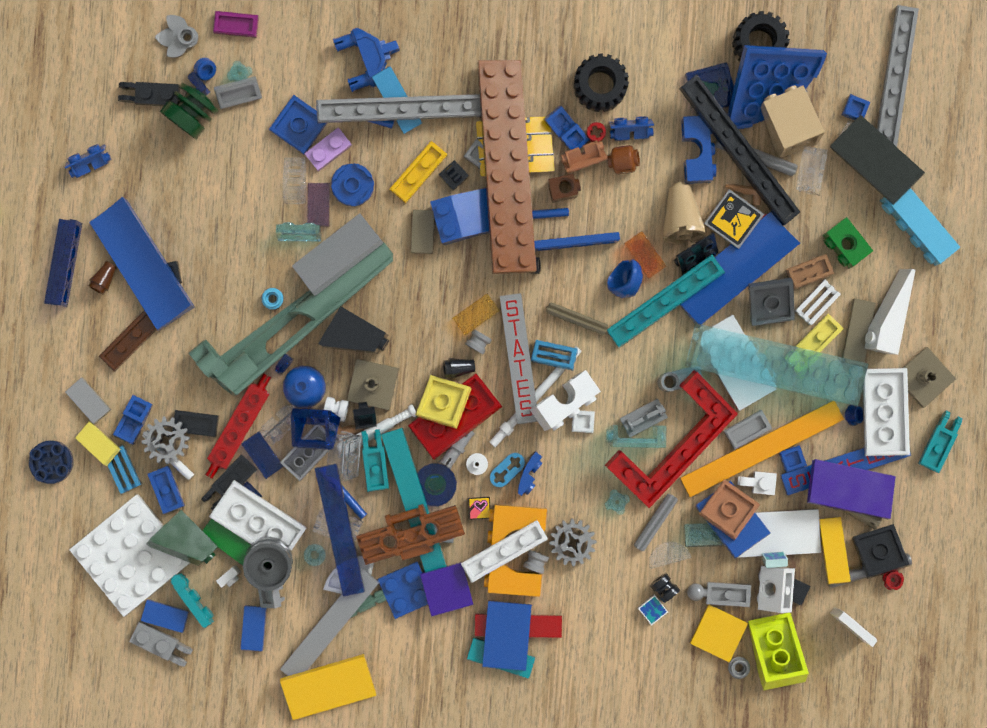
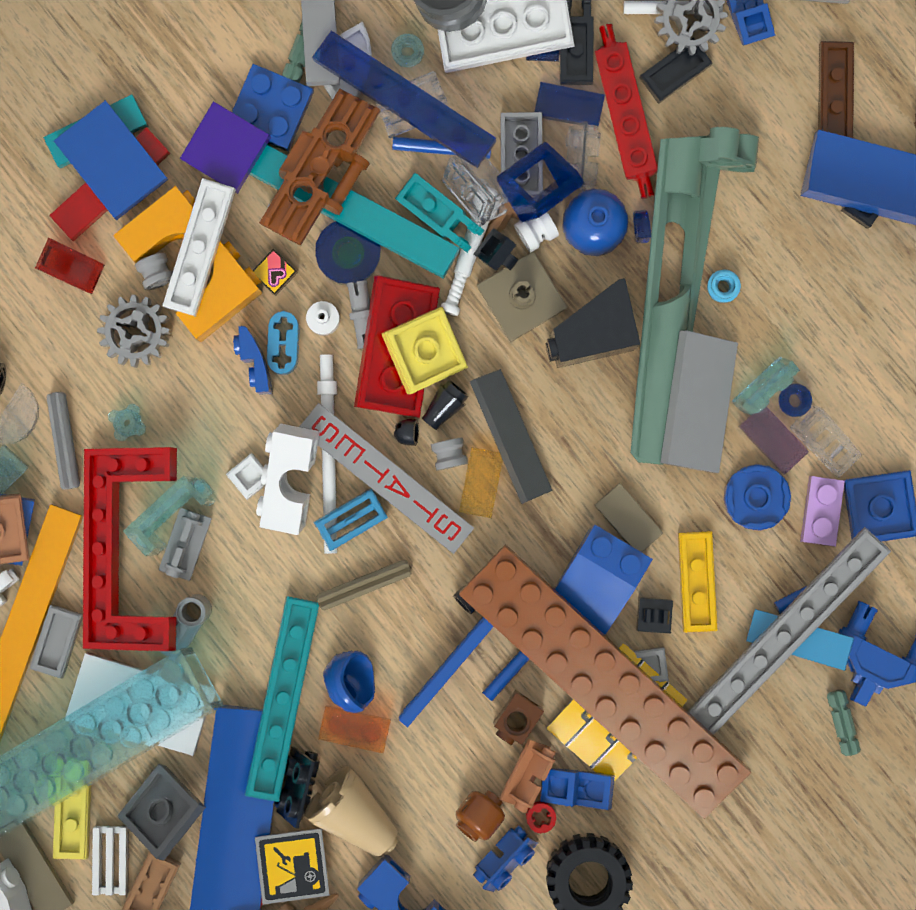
camera: 140 degrees right, 0 degrees up
none -> clear red slope [35,238,105,294]
none -> black hinge [394,419,419,446]
none -> dark grey tile [470,369,553,504]
none -> clear blue plate [778,384,812,417]
none -> sand green axle [827,690,861,756]

